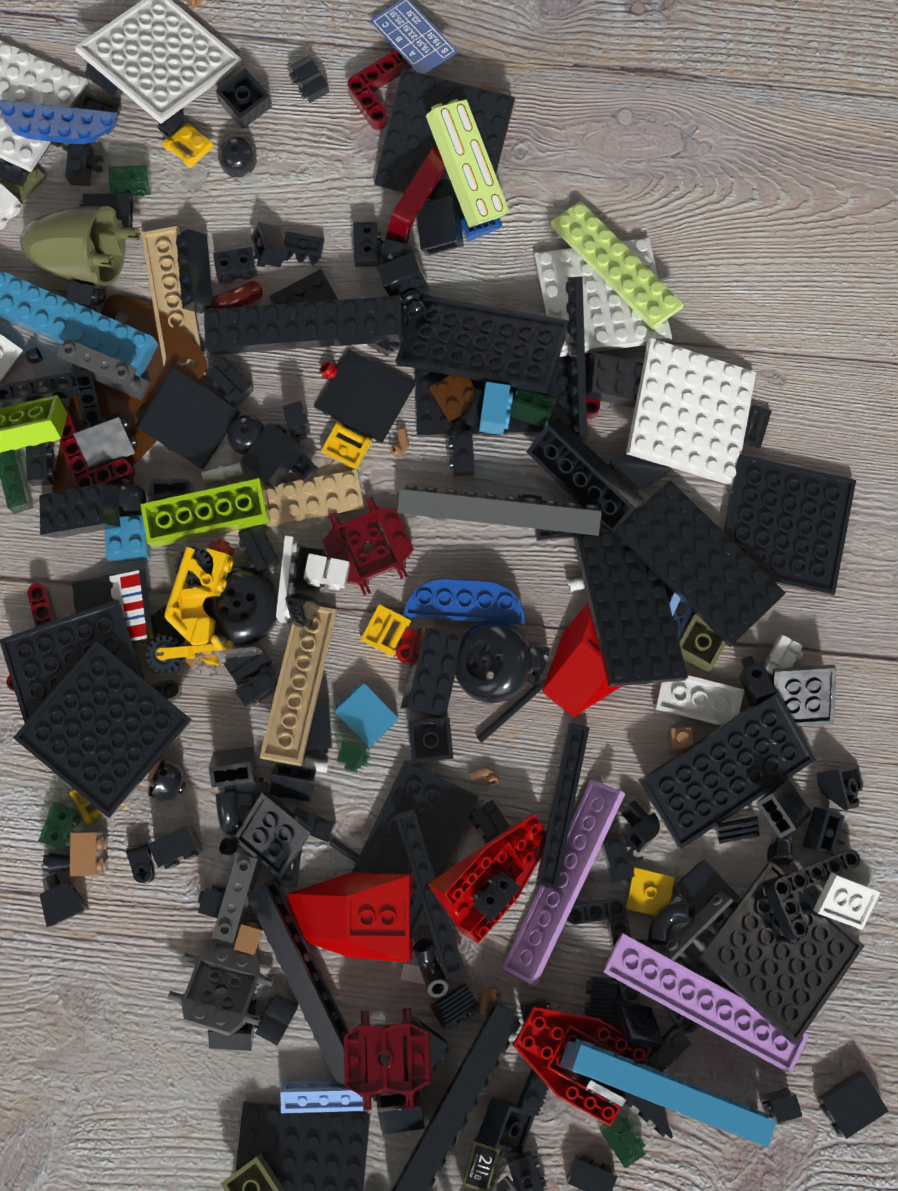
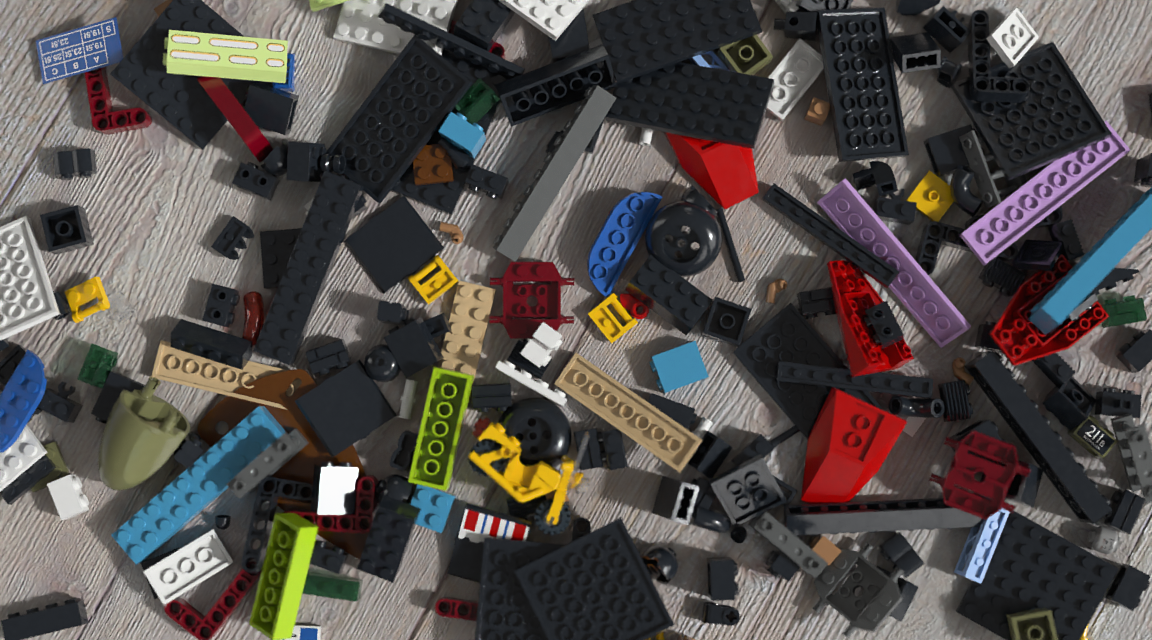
camera: 60 degrees left, 5 degrees up
black cylinder [218,137,257,178] -> none
black brick [250,222,288,268] -> none
black slope [285,593,319,628] -> none
red plate [319,360,337,379] -> none
clear green brick [337,741,371,773] -> none
black tile [717,816,760,844] -> none

